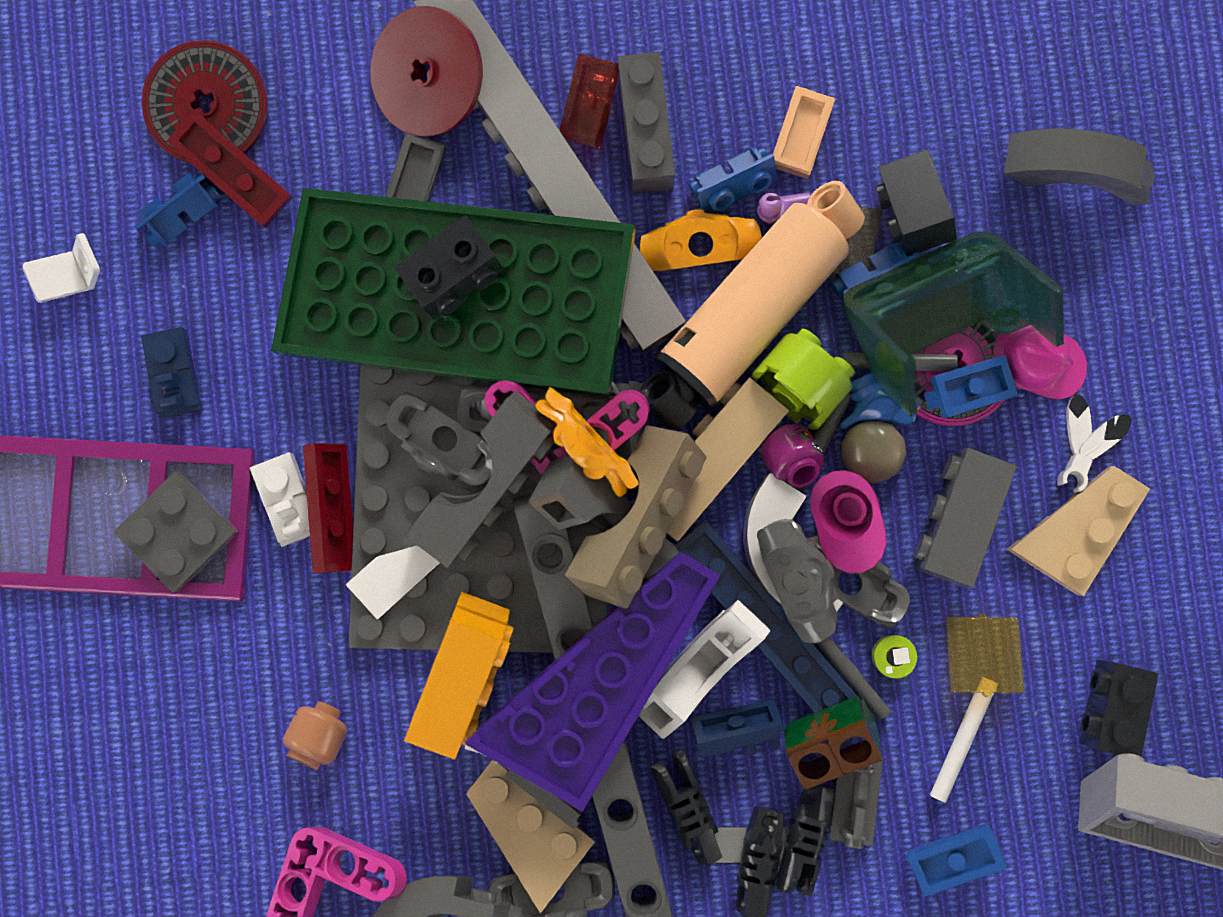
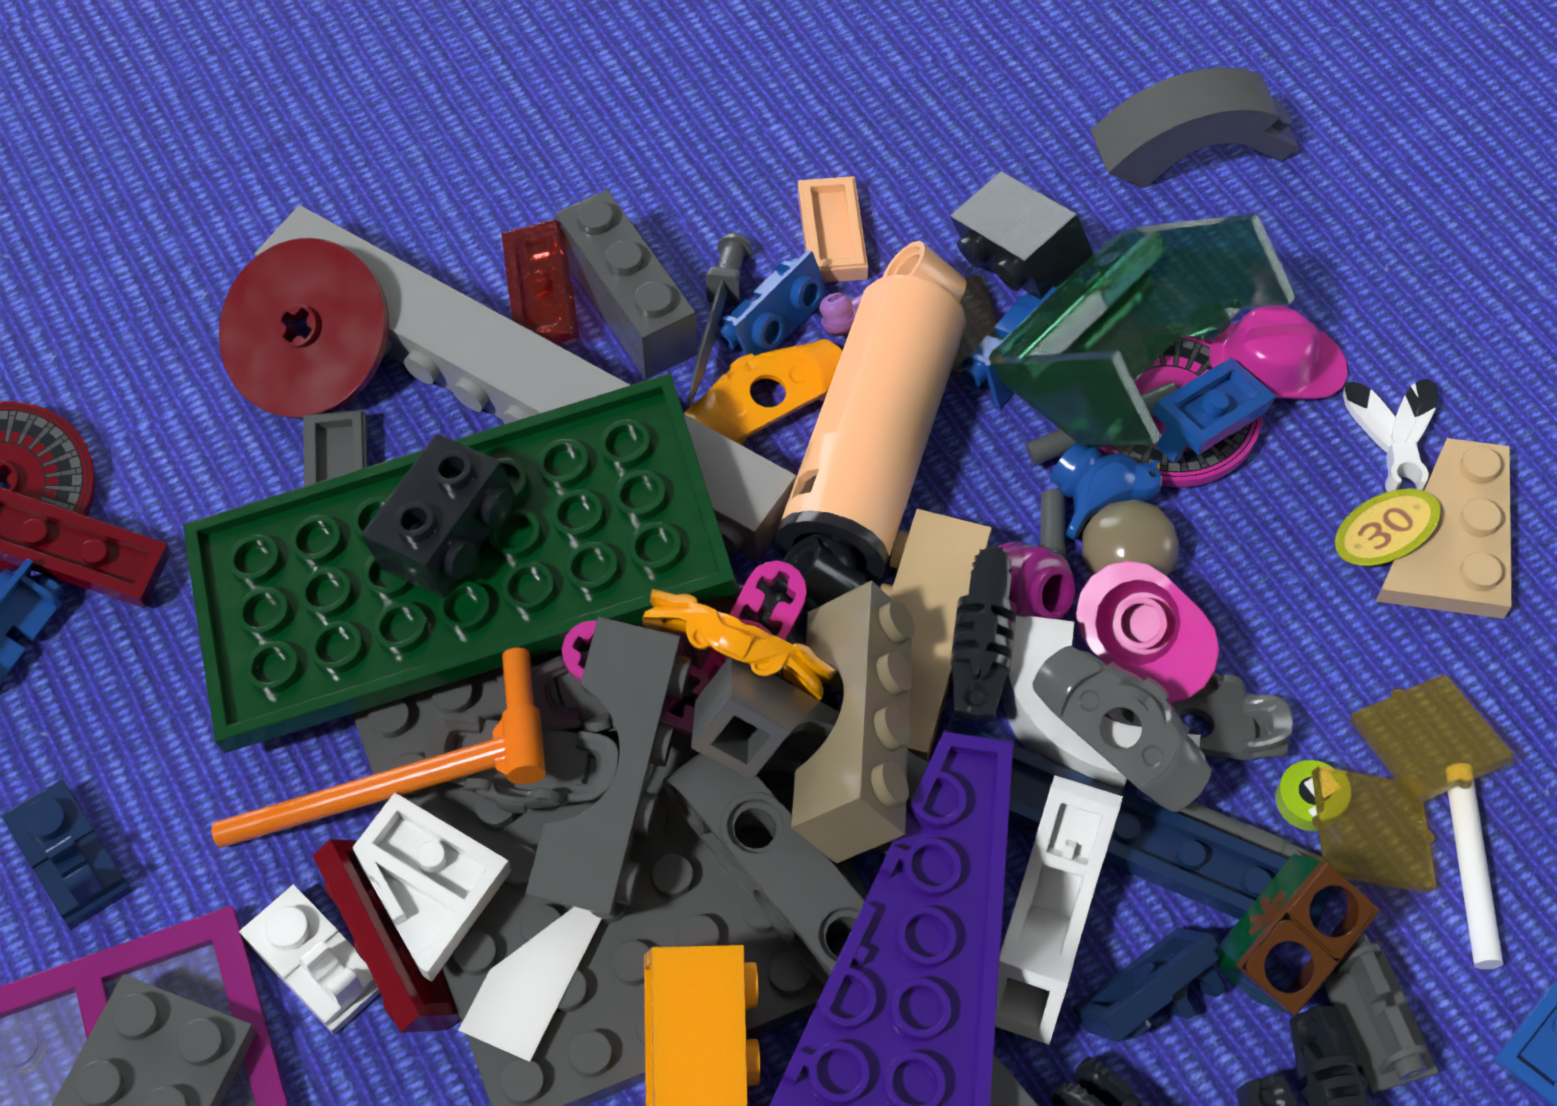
camera: 25 degrees left, 25 degrees down
lime brick [752,329,855,430] -> none
dark grey brick [913,448,1017,588] -> none
none -> orange bar [211,648,546,848]
none -> white wing [352,792,511,982]
none -> dark grey sword [688,232,752,406]
none -> black hinge [950,544,1017,721]
none -> clear yellow piece [1312,766,1437,893]
none -> clear yellow sticker [1335,488,1440,566]

